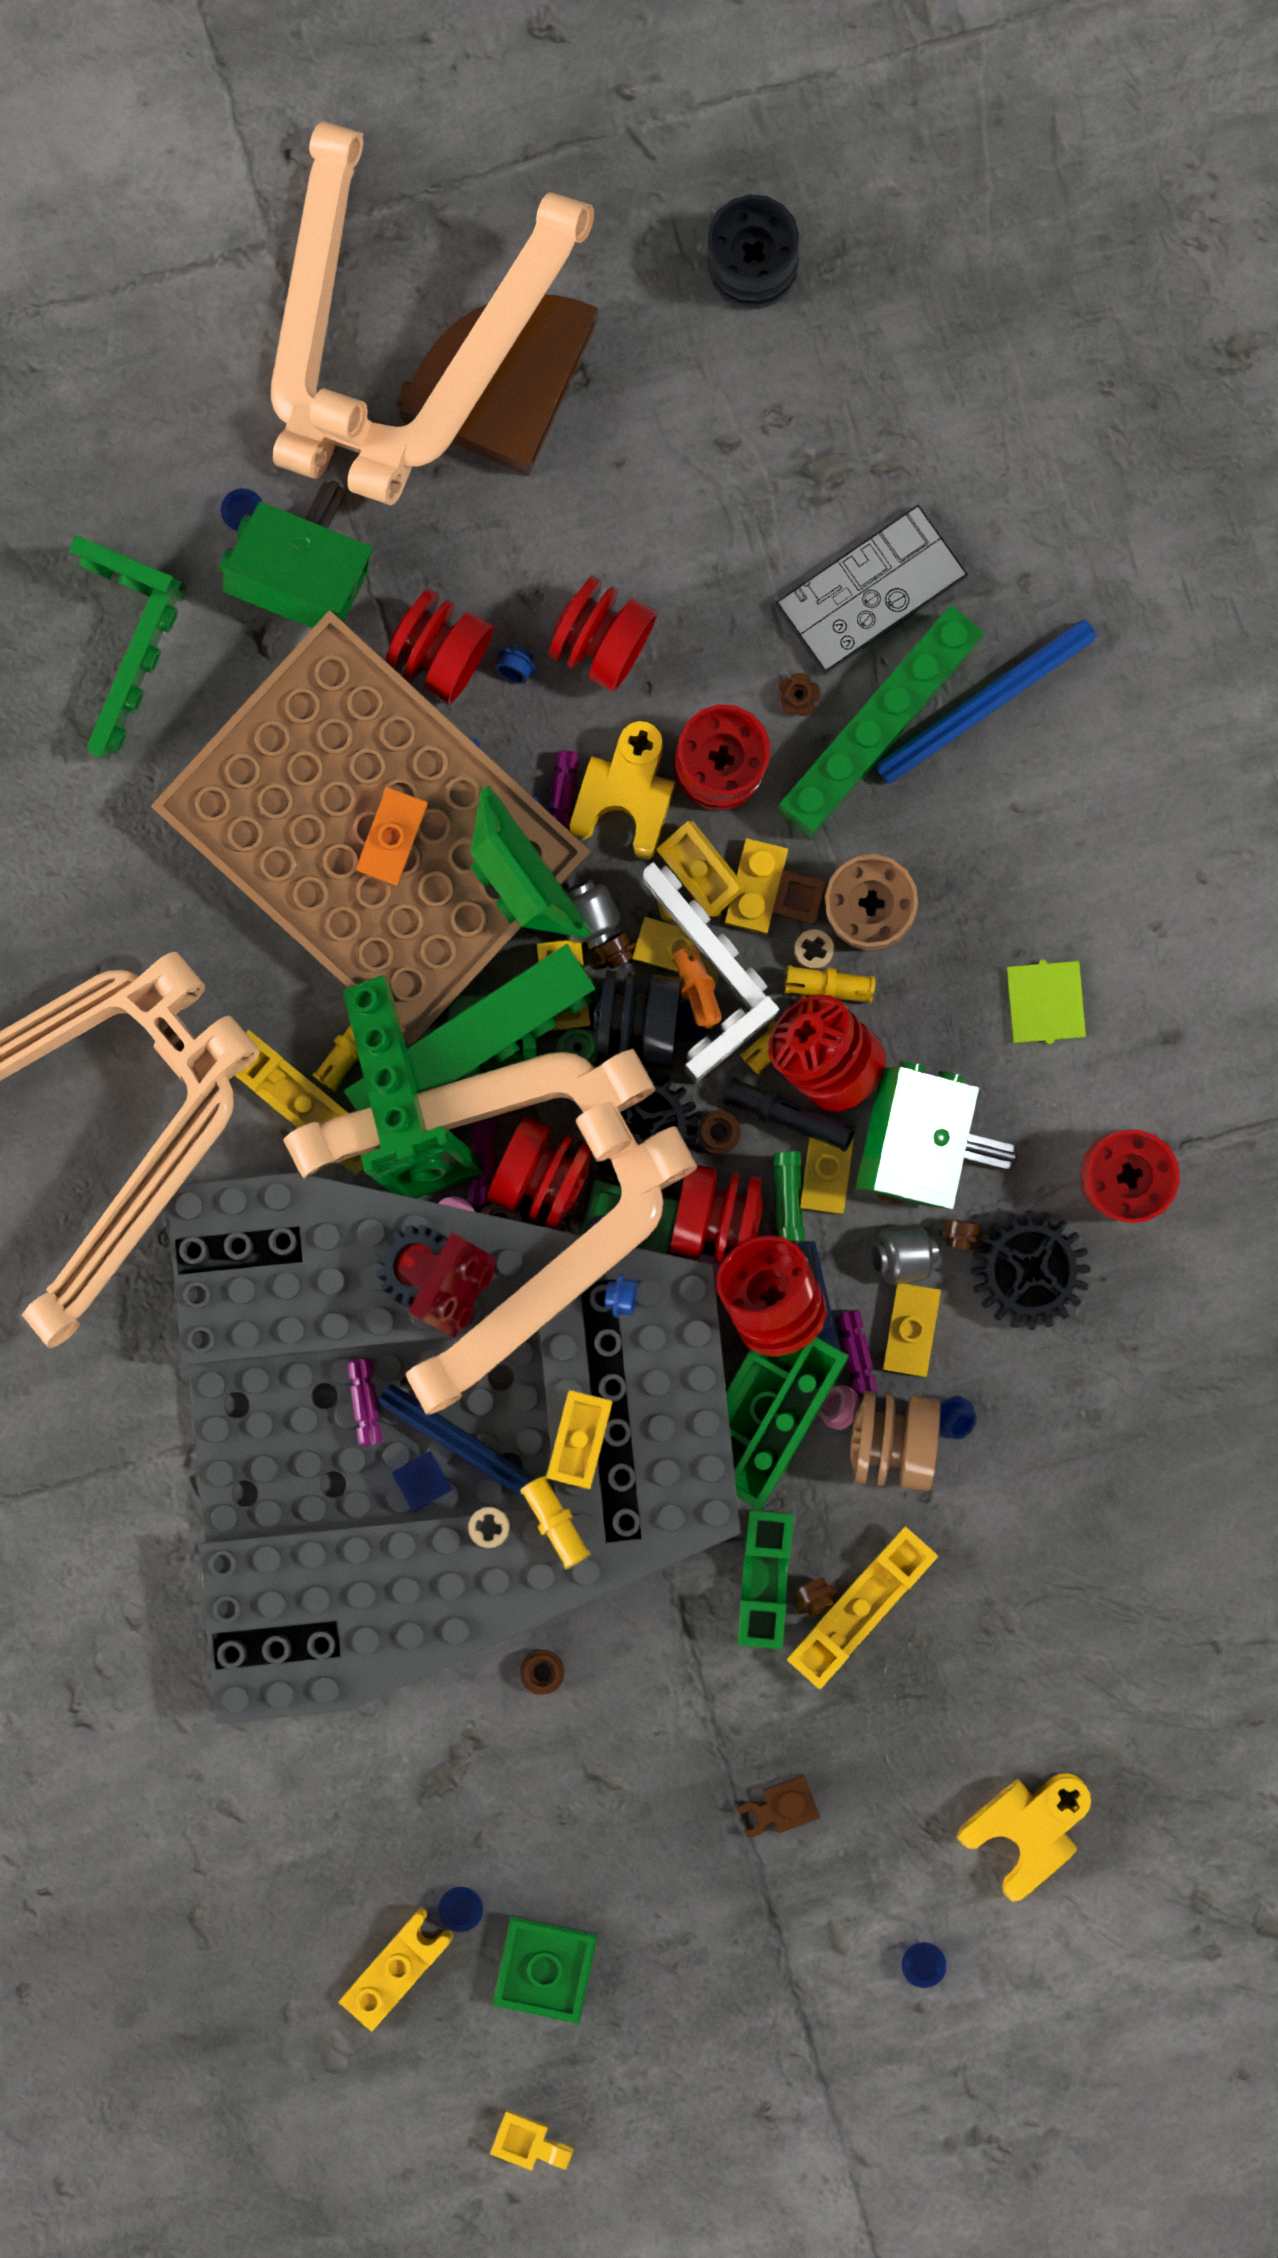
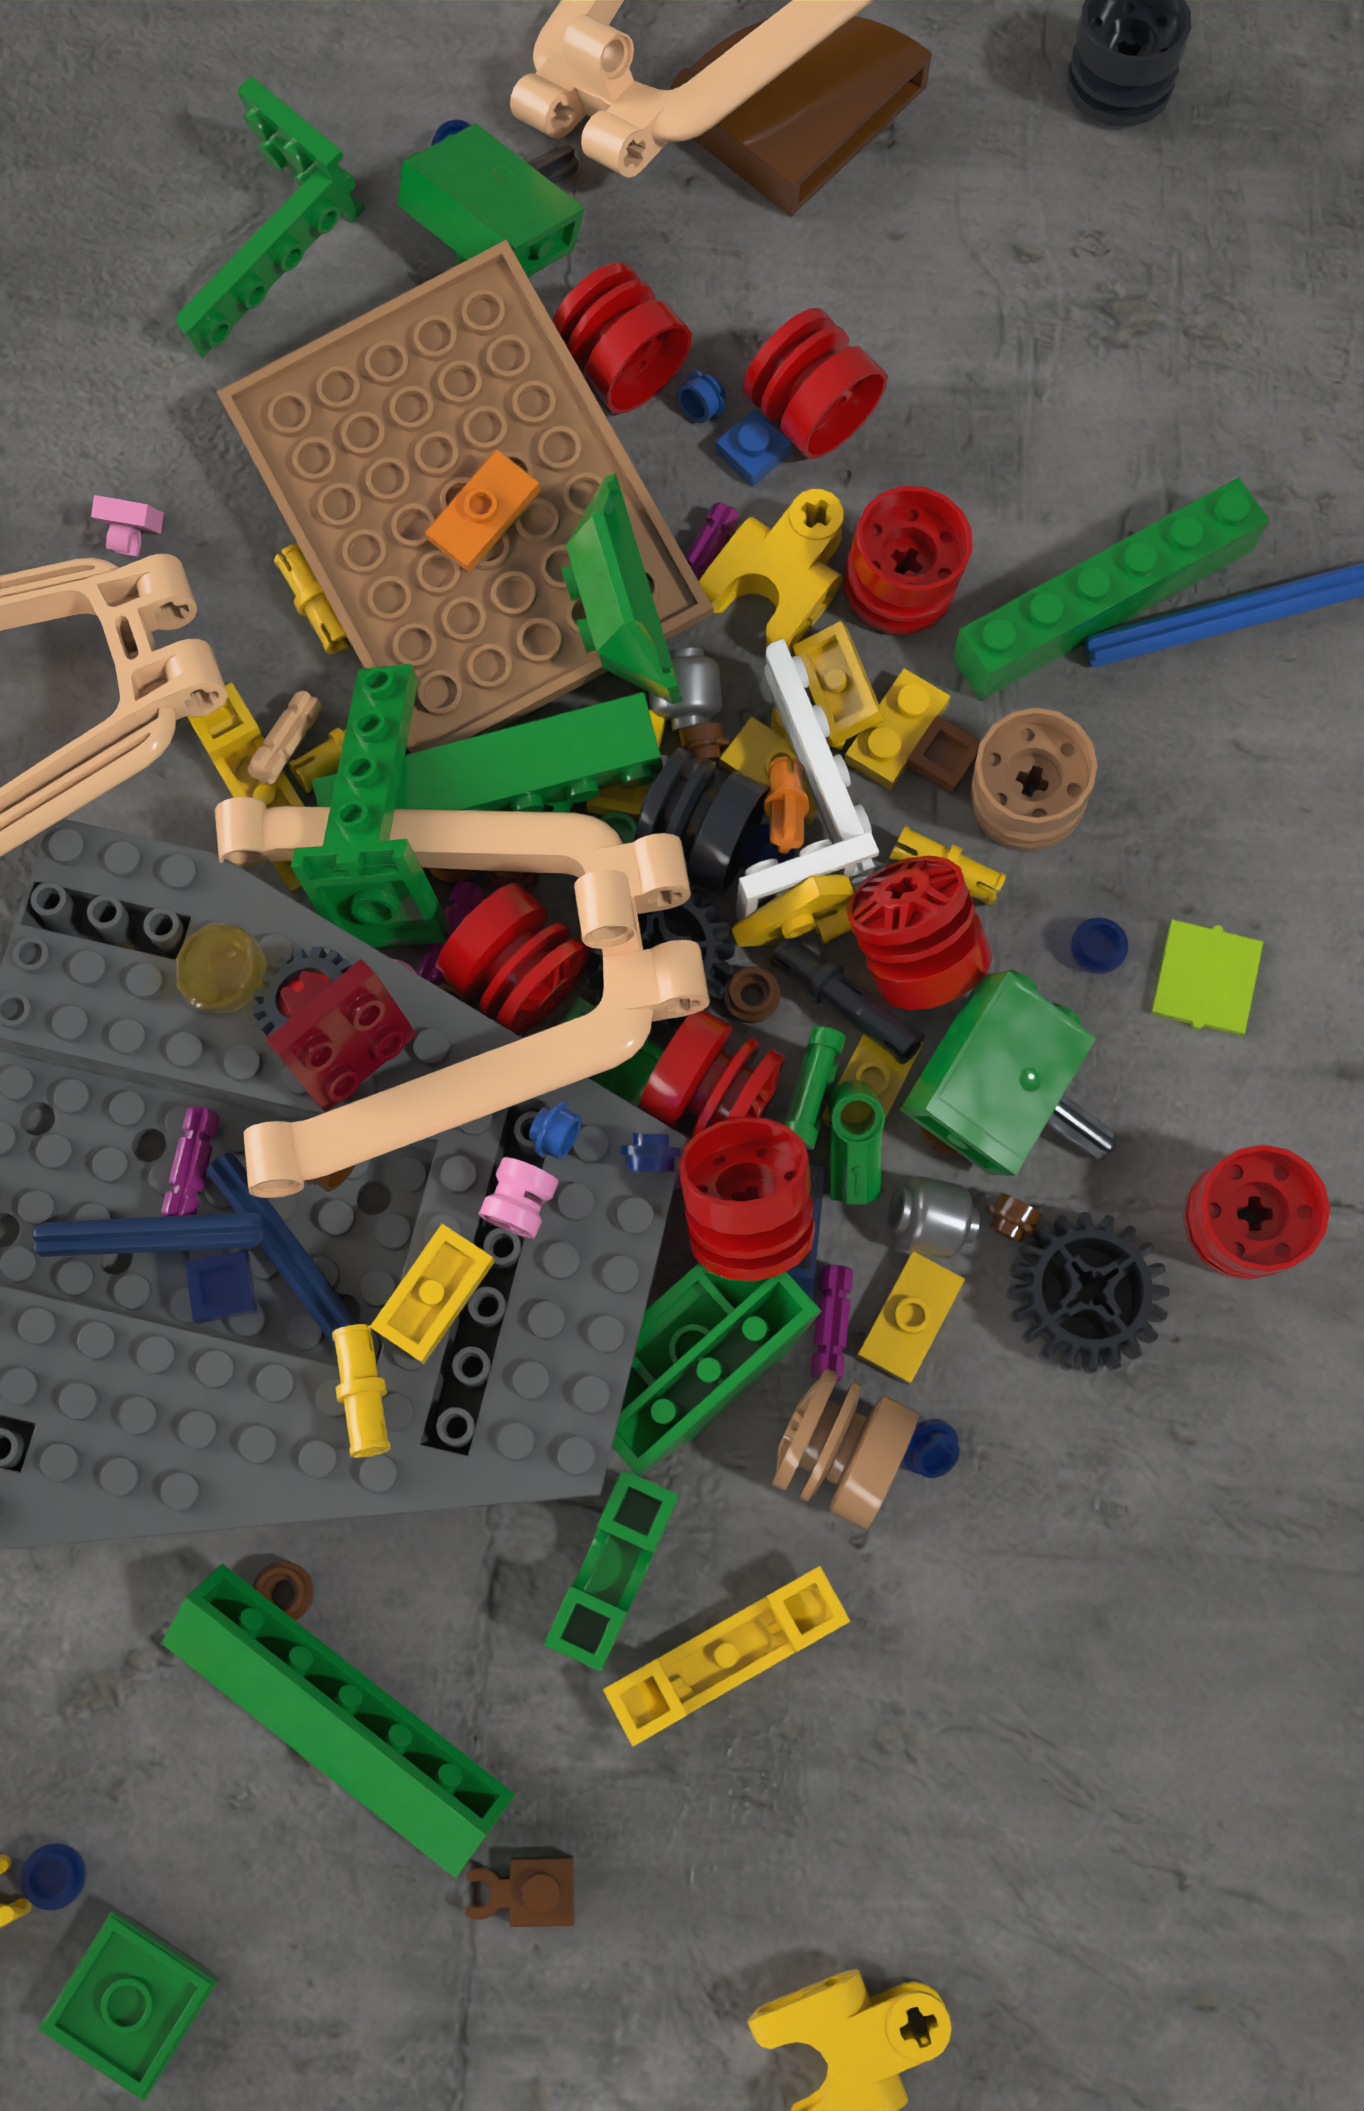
camera: 15 degrees right, 10 degrees down
tan bush [468,1507,510,1548] -> none
light grey tile [775,504,968,675] -> none
reddish brown plate [777,673,820,716] -> none
tan bush [794,929,834,970] -> none
reddish brown plate [794,1578,837,1617] -> none
bright pink plate [819,1385,859,1430] -> none
none -> dark blue axle [32,1212,265,1257]
none -> bright pink tile [91,495,164,557]
none -> green brick [162,1563,516,1878]
none -> clear yellow hair [176,923,267,1013]
none -> light nougat axle [248,691,322,785]
none -> yellow pin [274,543,351,654]
none -> bright pink wheel [478,1157,559,1239]
none -> clear blue plate [620,1133,681,1172]
none -> blue plate [715,409,791,487]
none -> yellow plate [731,875,854,947]
none -> green piece [828,1080,885,1204]
none -> clear blue plate [1070,917,1129,974]

